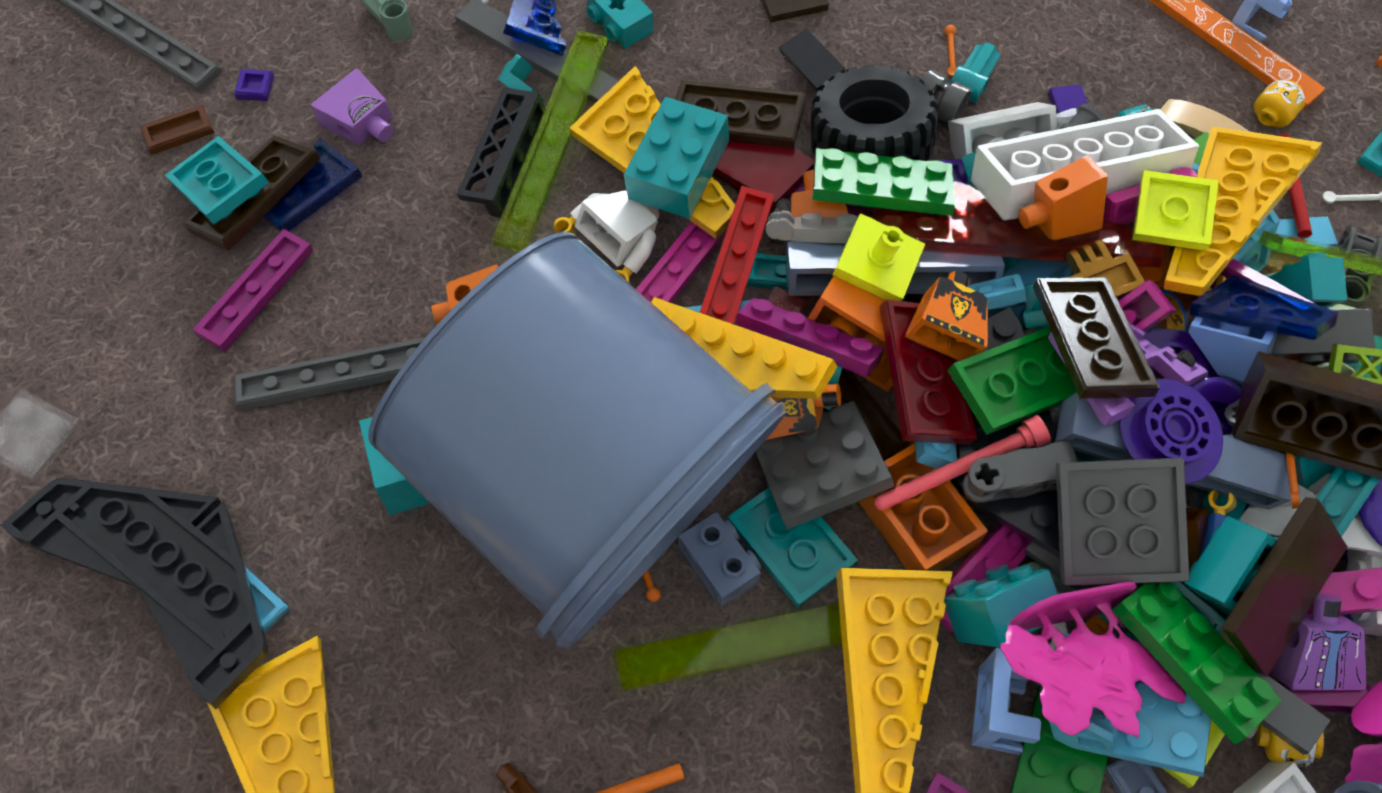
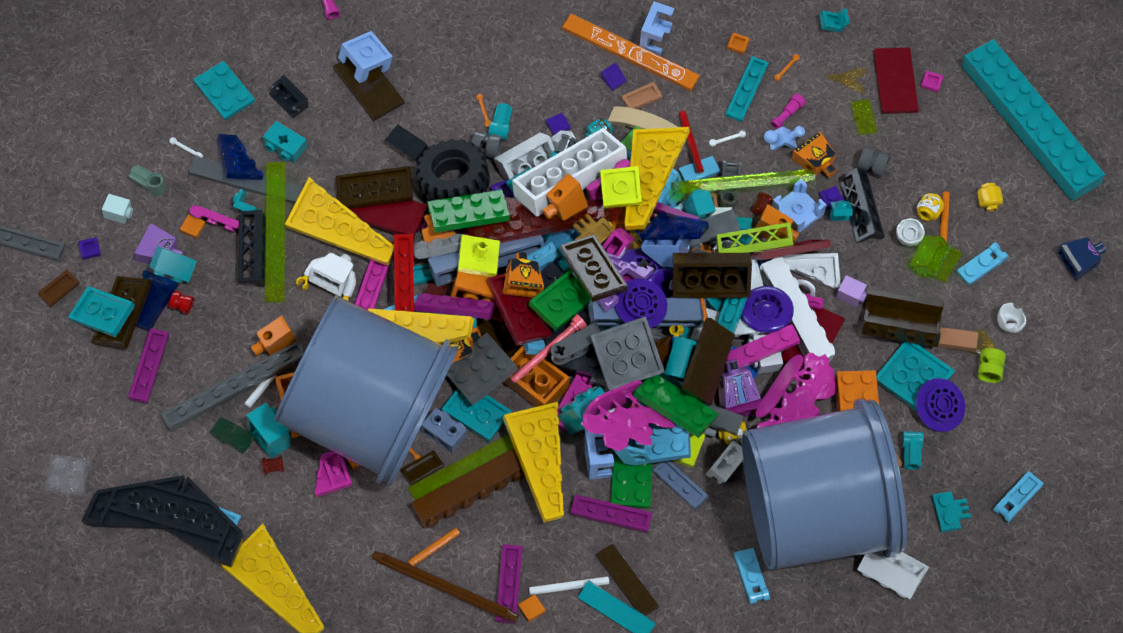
camera: 20 degrees left, 0 degrees up
teal brick [624,97,729,219] -> none
yellow head [1254,80,1305,128] -> none
none -> light aqua brick [102,194,133,224]
none -> teal brick [149,246,197,283]
none -> red wheel [169,290,195,315]
none -> orange tile [180,214,206,239]
none -> dark pink hinge [190,205,239,232]
none -> clear green slope [209,417,255,454]
none -> clear red bush [262,455,284,475]
none -> dark pink wing [315,451,352,497]
none -> dark brown tile [400,450,444,486]
none -> reddish brown brick [412,448,525,529]
none -> dark purple slope [601,63,627,91]
none -> nougat tile [621,82,663,109]

